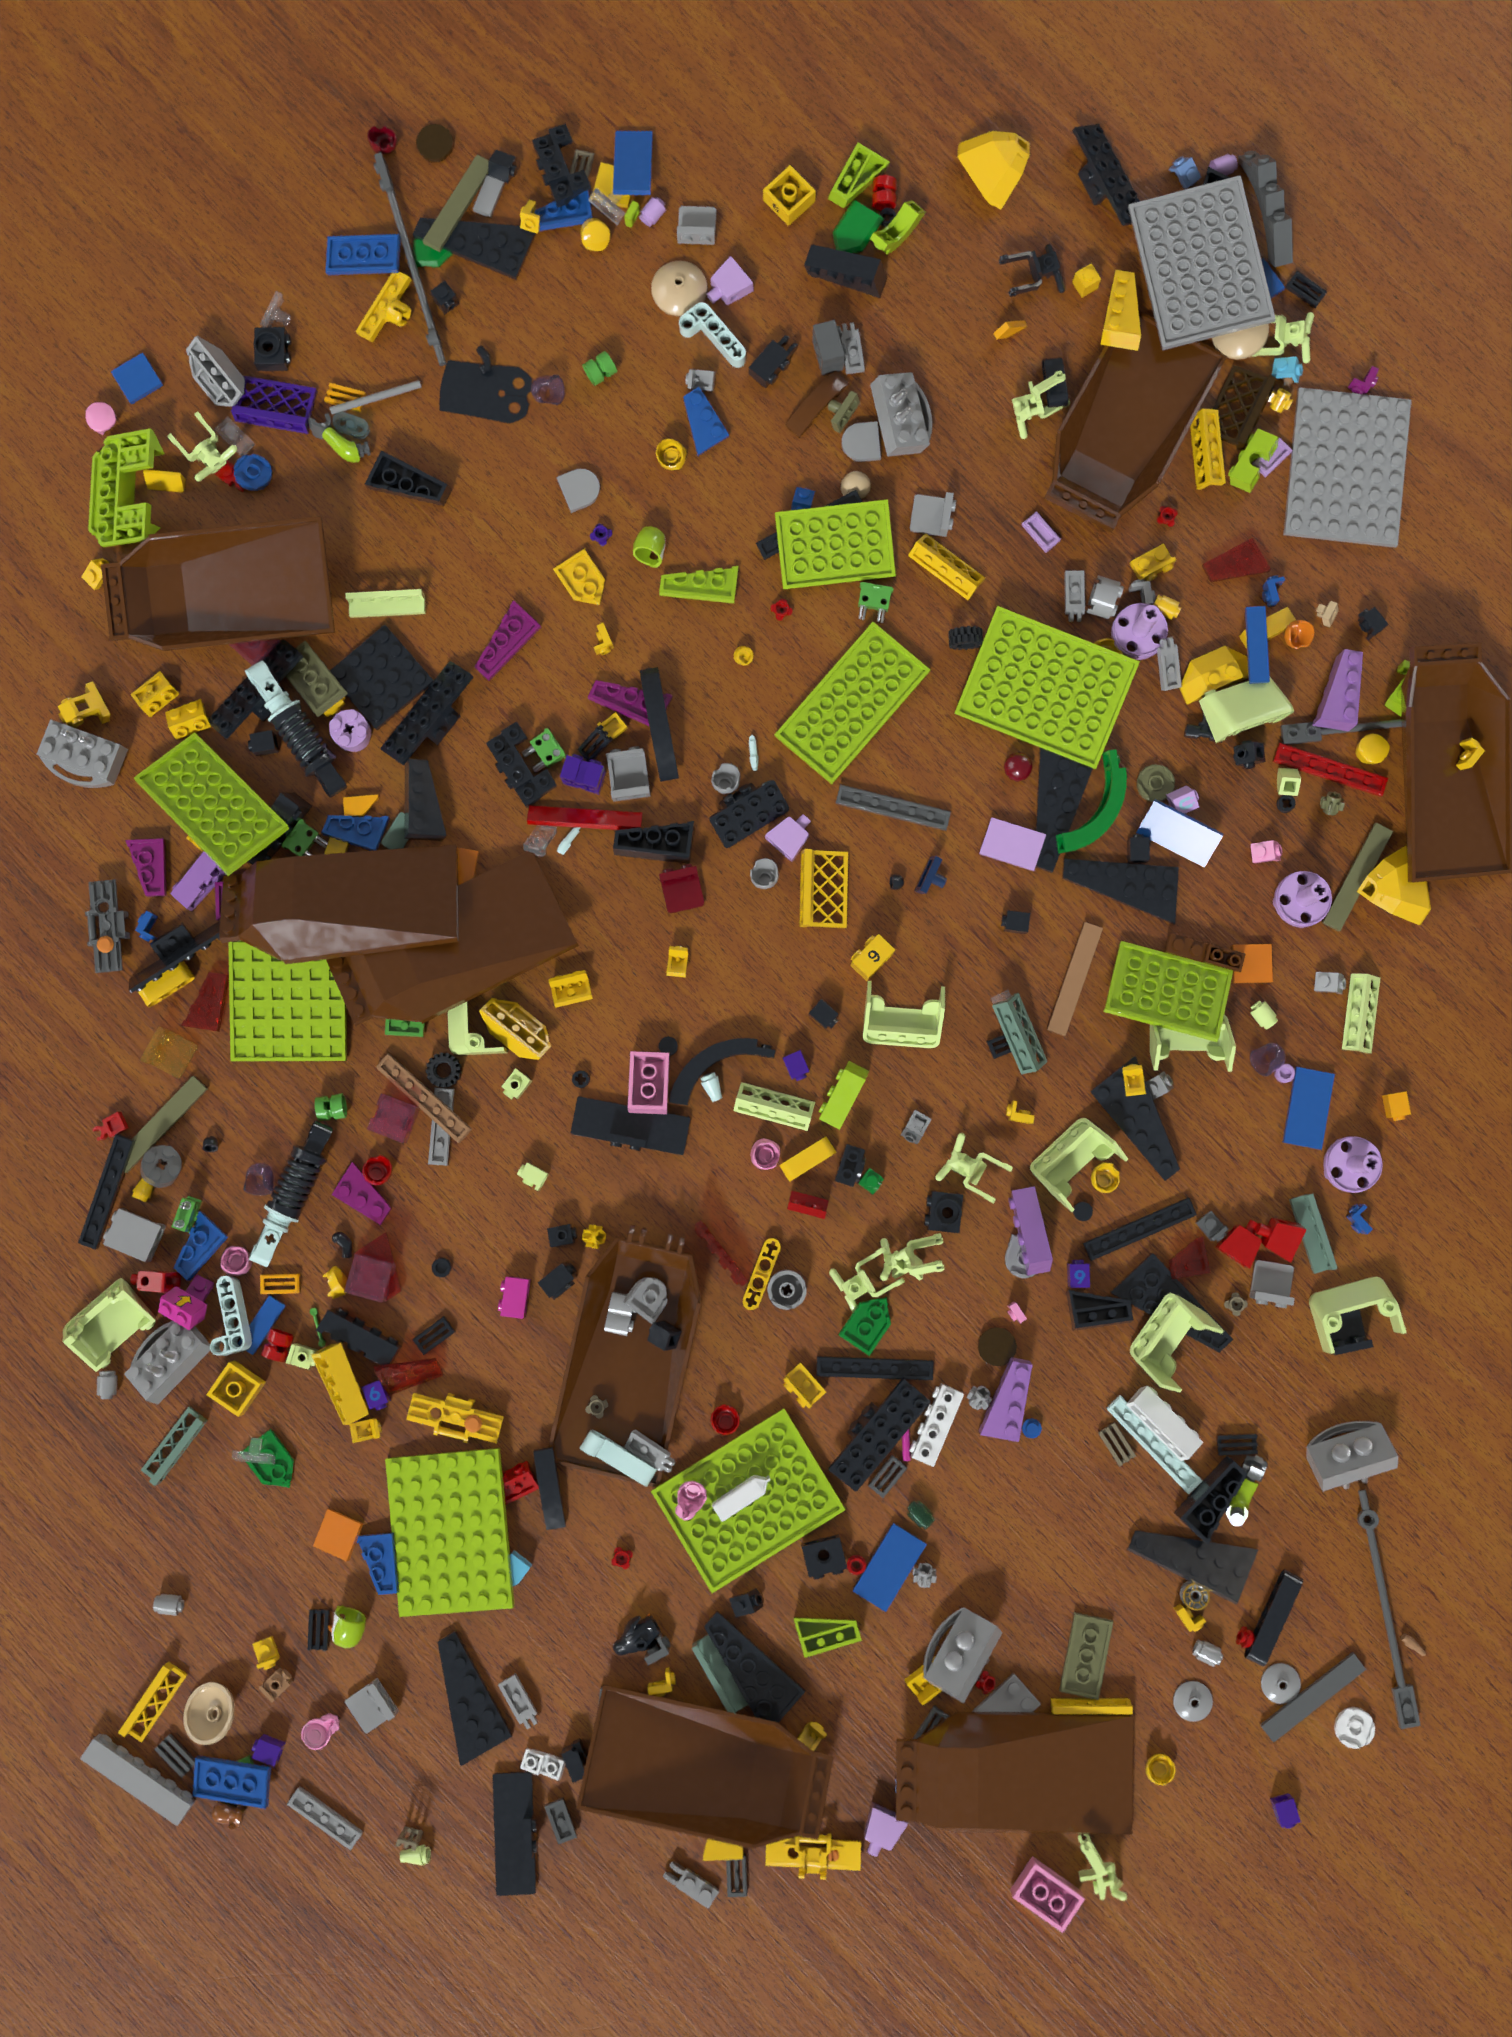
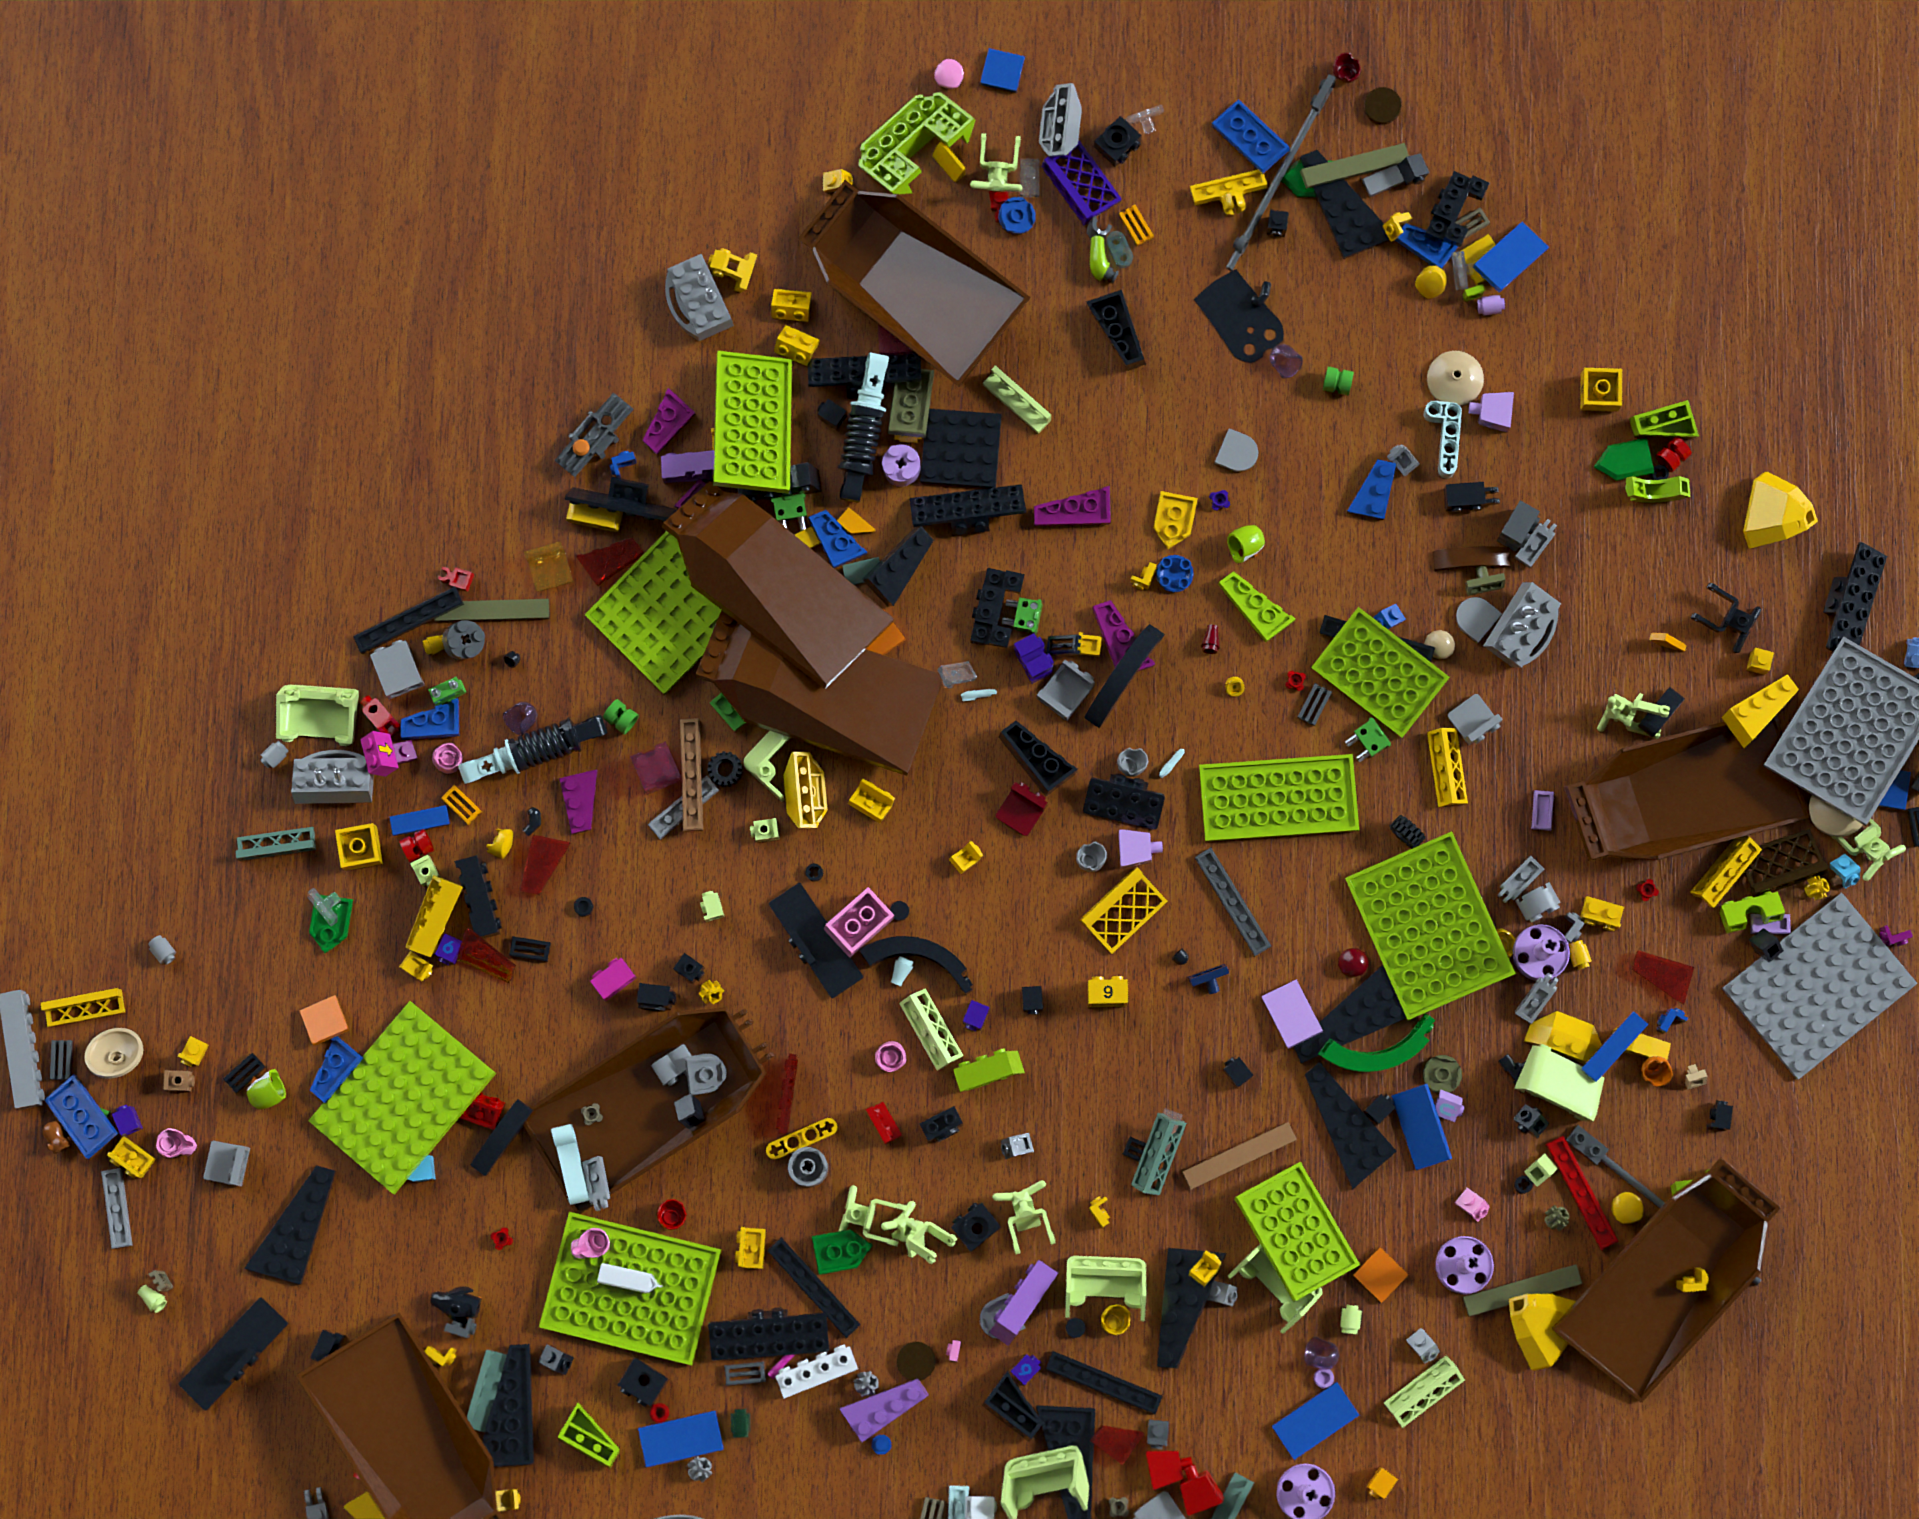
camera: 45 degrees right, 5 degrees down
light aqua beam [210,1276,252,1356] -> none
bright green hinge [310,1308,326,1347] -> none
light grey piece [329,380,421,415] -> none
clear pink piece [344,1253,397,1302] -> none
red hair [362,1155,392,1185] -> none
yellow piece [406,1393,504,1443] -> none
light grey hinge [498,1673,538,1729] -> none
white slope [520,1748,565,1781] -> none
red tile [527,805,643,830] -> none
dark grey plate [545,1797,577,1845] -> none
yellow hair [656,439,687,470] -> none
light grey bracket [677,206,716,245] -> none
yellow beam [779,1136,837,1182] -> none
black wedge [804,244,887,298] -> none
green brick [857,1168,884,1195] -> none
yellowish green windscreen [863,981,945,1048] -> none
reddish brown slope [1164,933,1246,972] -> none
medium lavender wedge [1312,649,1363,731] -> none
none -> yellow bracket [107,1136,156,1179]
none -> blue dish [1156,555,1194,592]
none -> dark red cone [1201,625,1220,654]
none -> dark grey tile [1297,683,1332,726]
none -> black brick [1749,928,1784,963]

